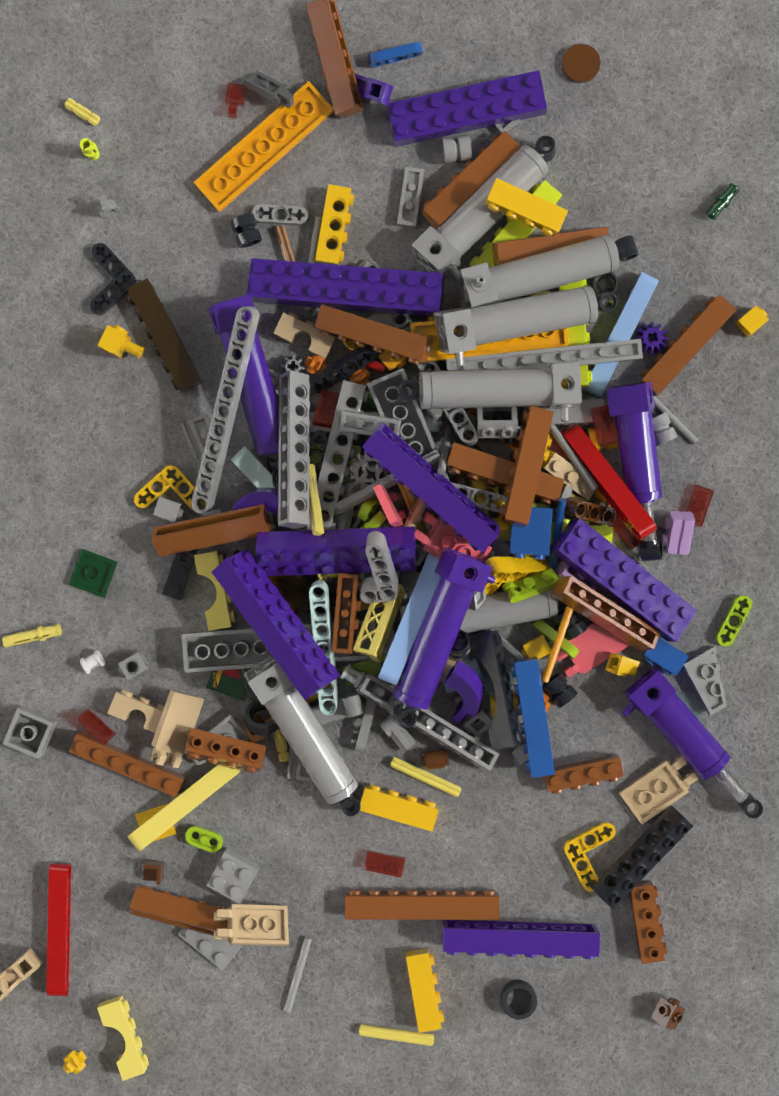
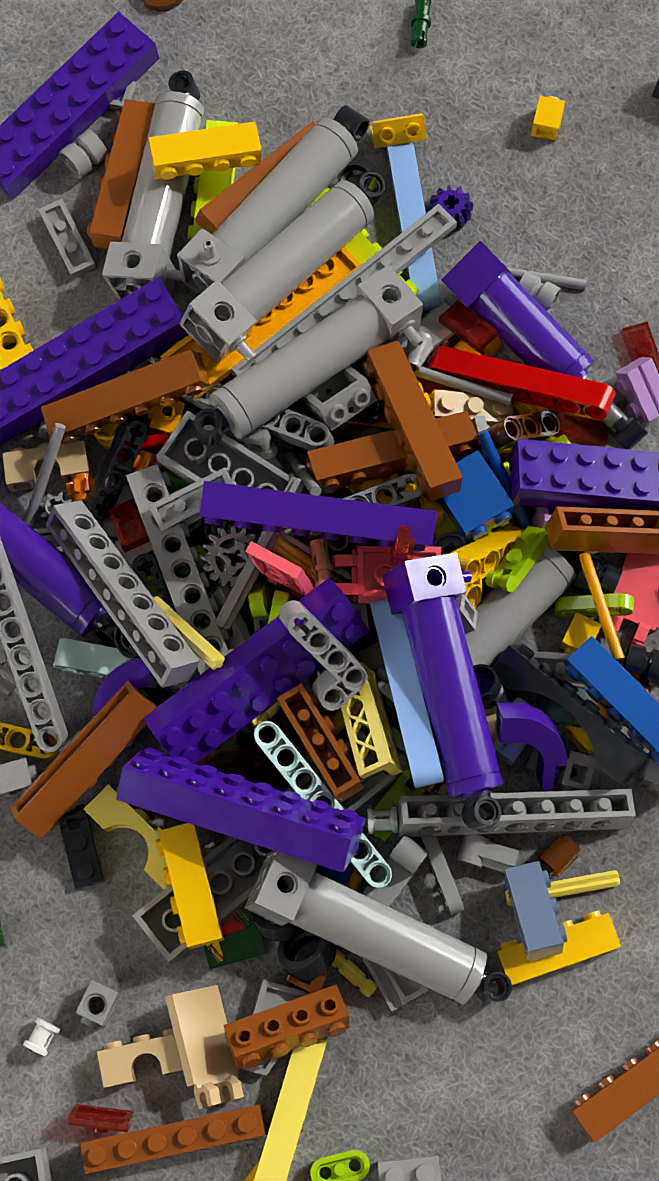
camera: 30 degrees left, 15 degrees down
clear red plate [364,850,405,878] -> none
dark orange brick [639,294,737,397] -> none
none -> light grey bar [23,423,66,526]
none -> yellow brick [156,823,224,949]
none -> yellow bracket [370,113,427,148]
none -> clear red plate [390,525,415,564]
none -> light grey cone [406,331,434,373]
none -> sand blue brick [504,861,567,961]

